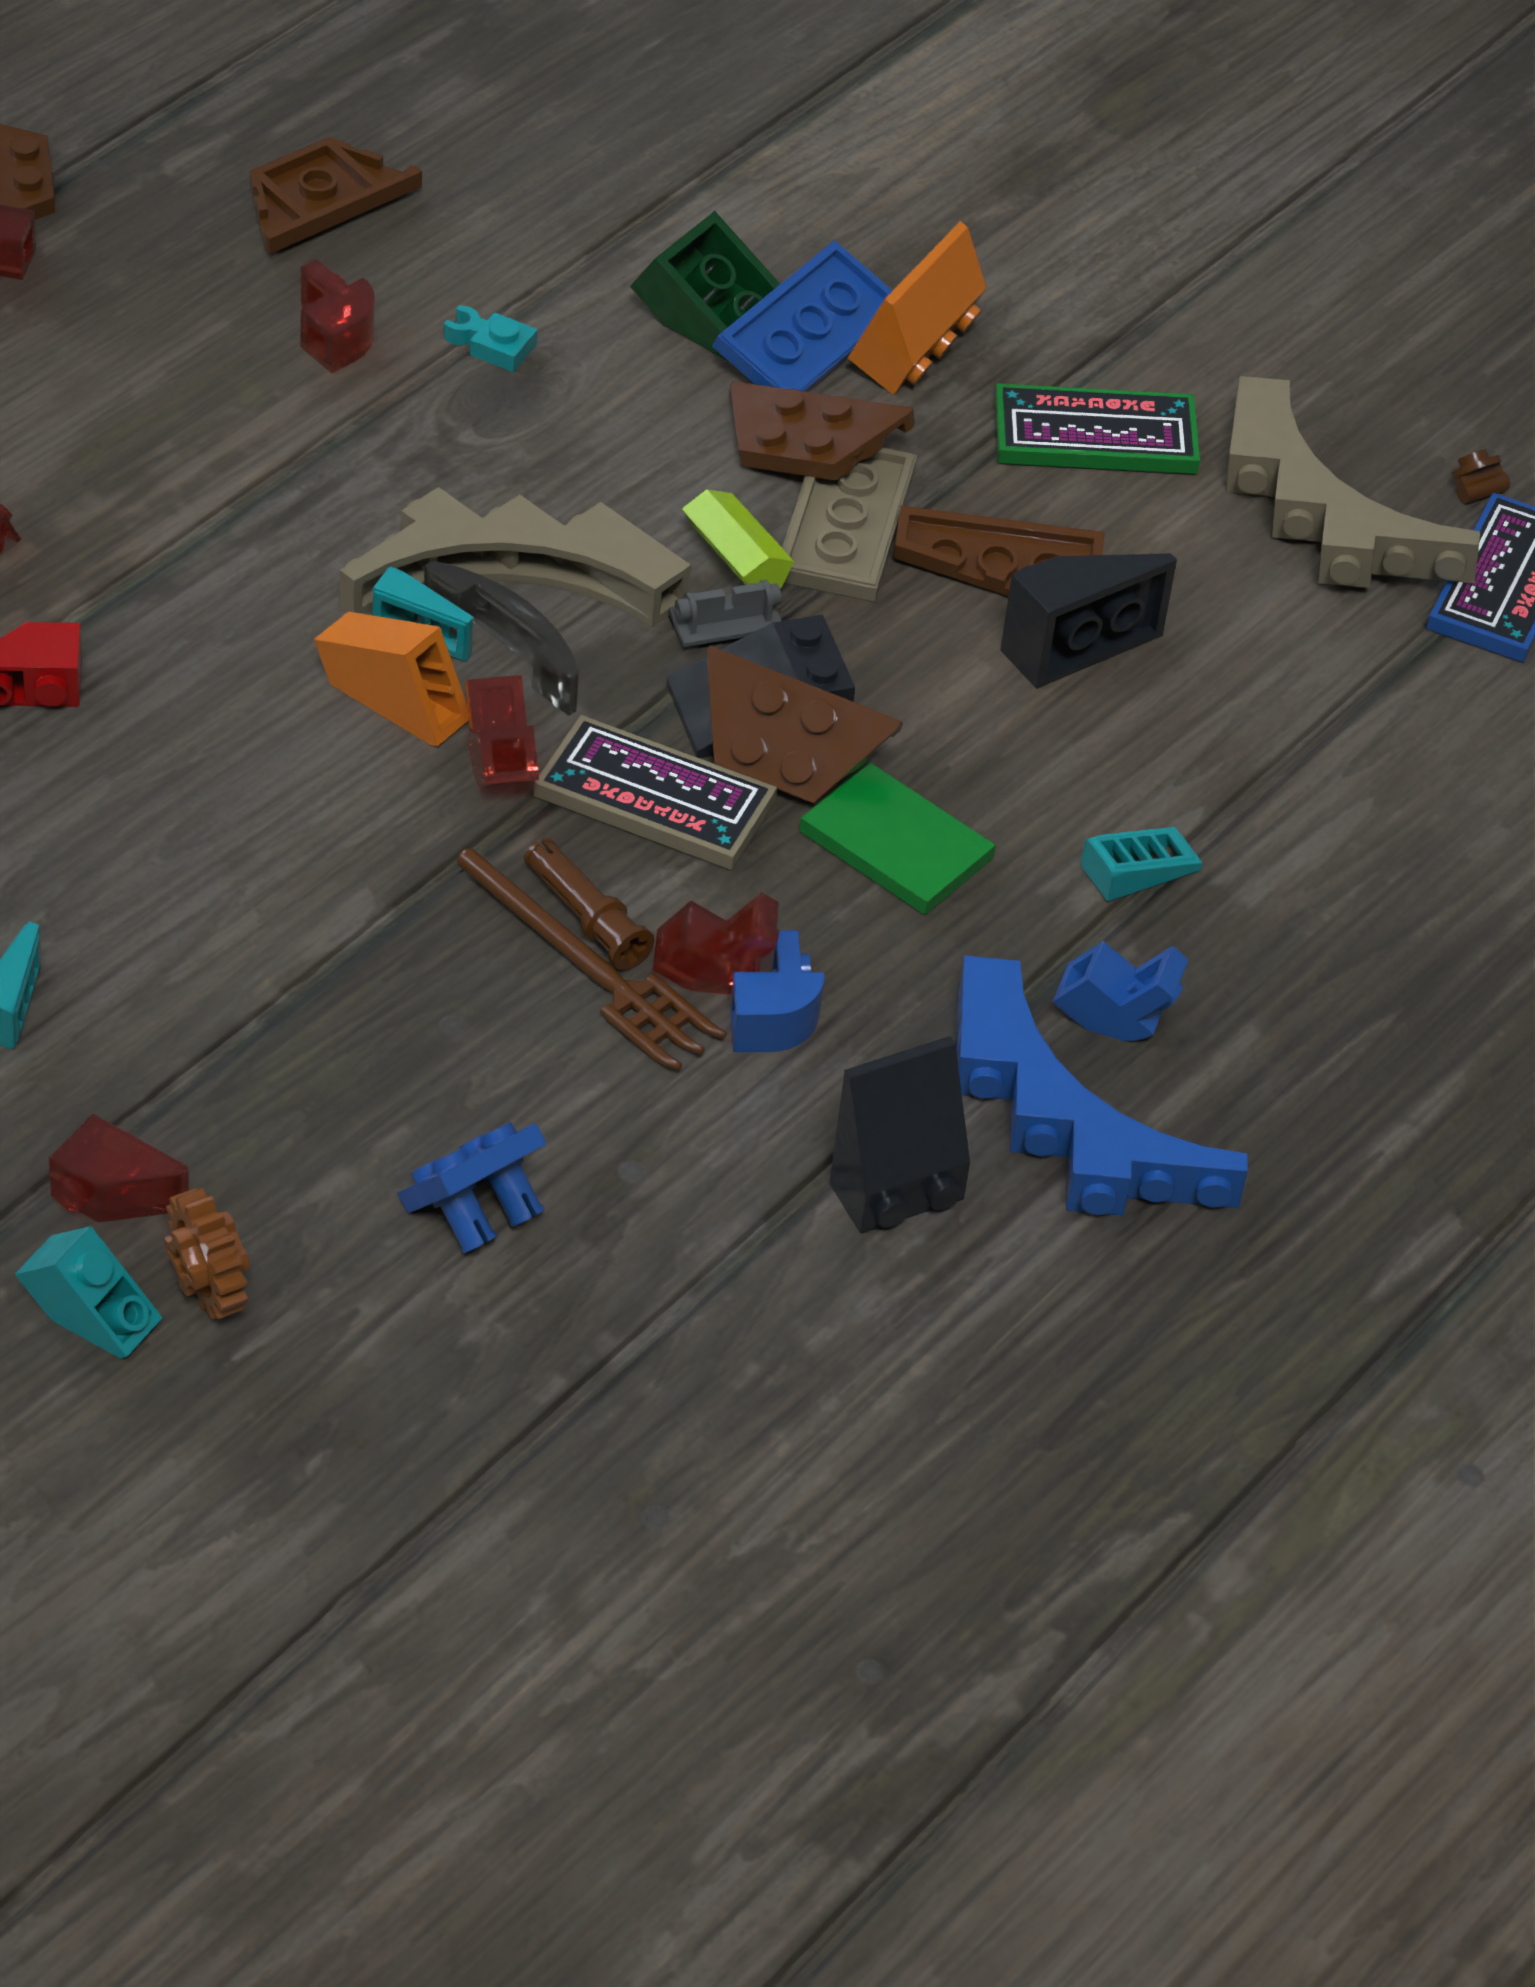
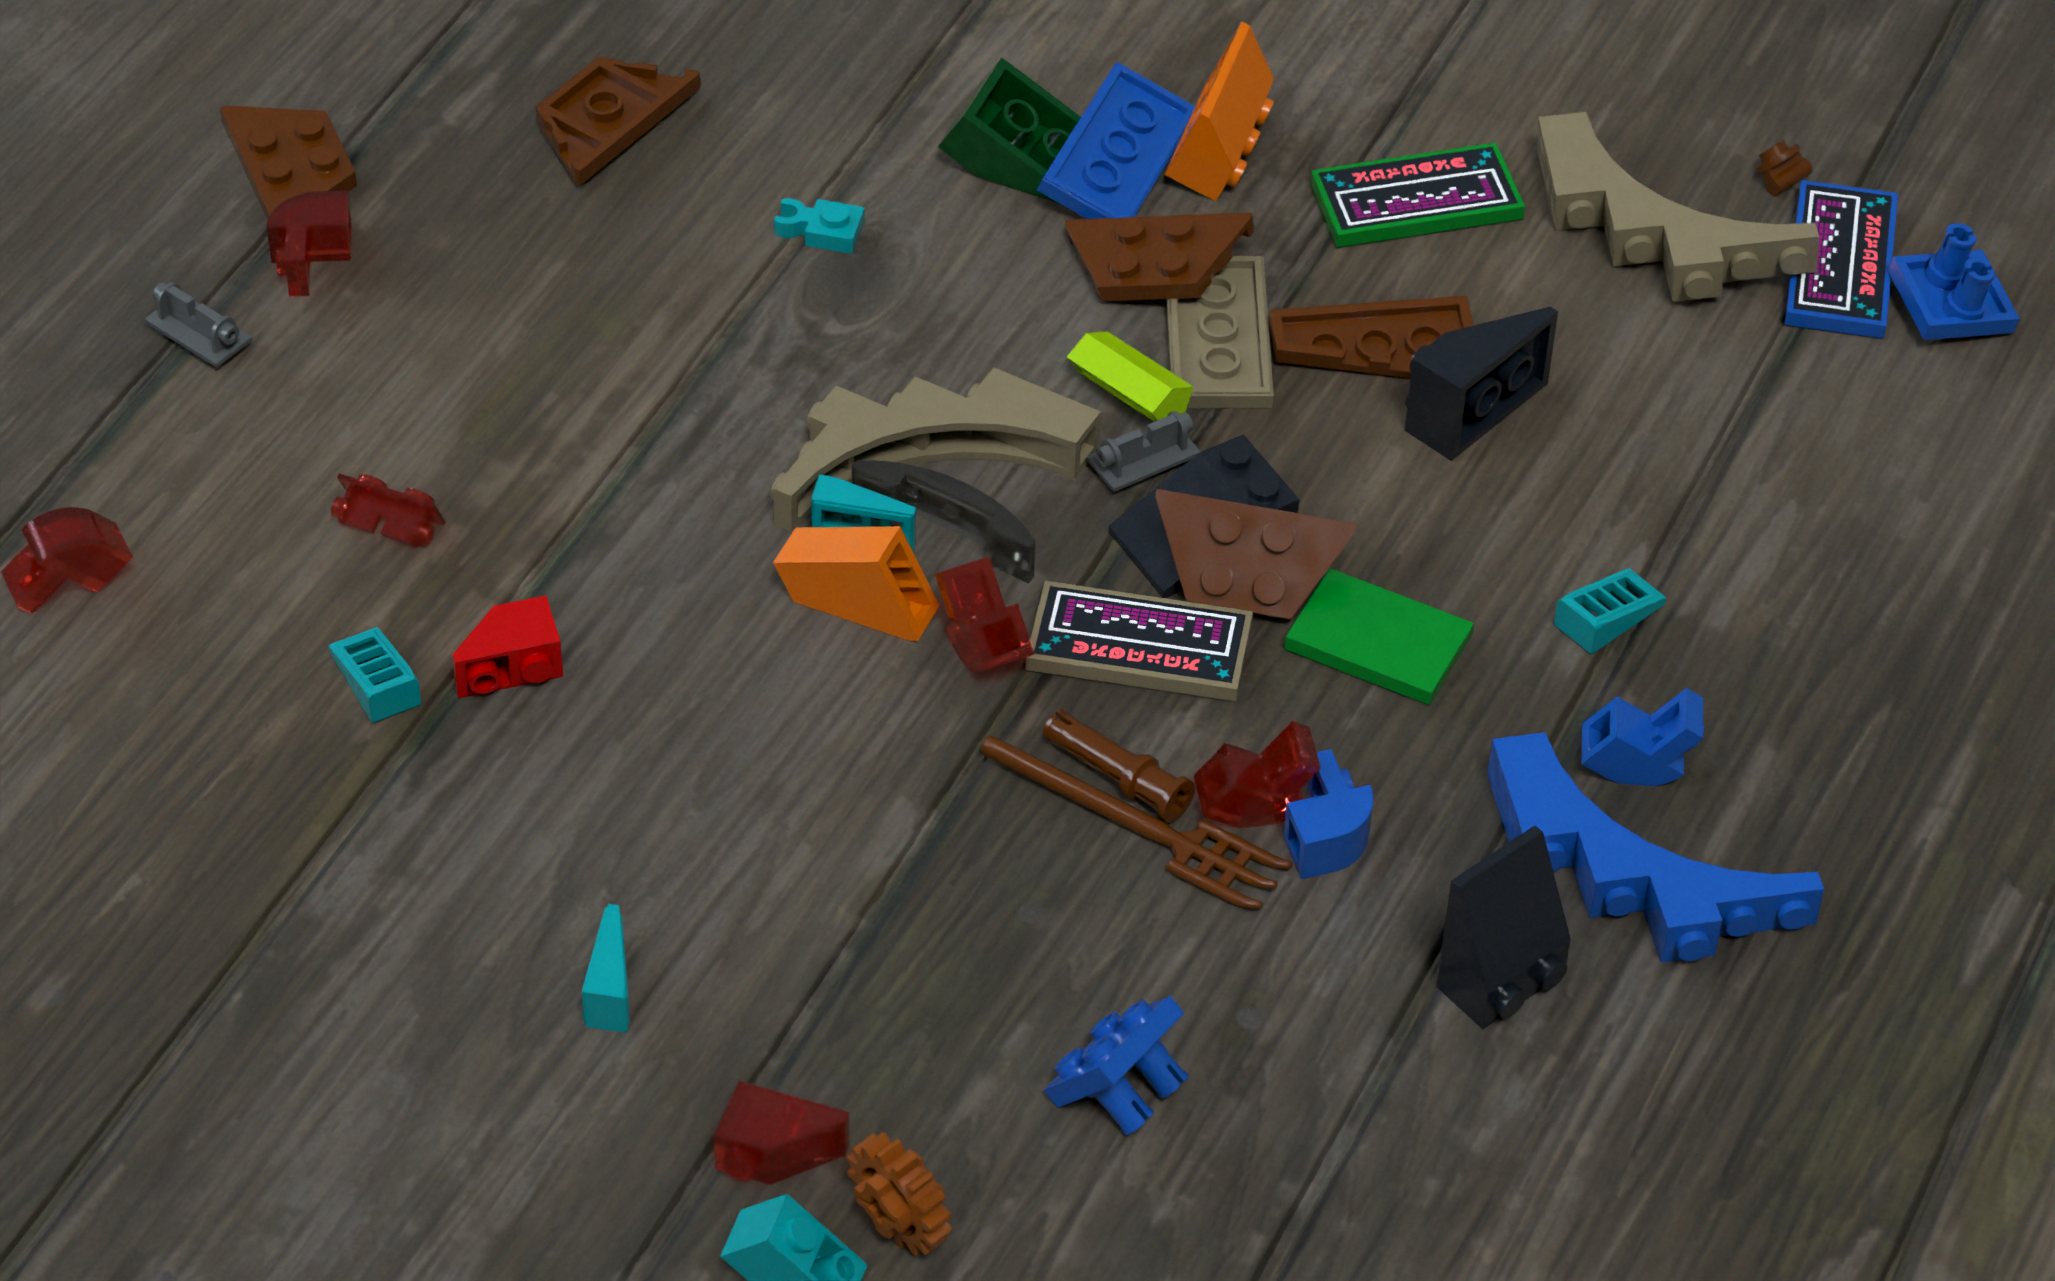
camera: 10 degrees left, 0 degrees up
clear red brick [300,259,375,373] -> none

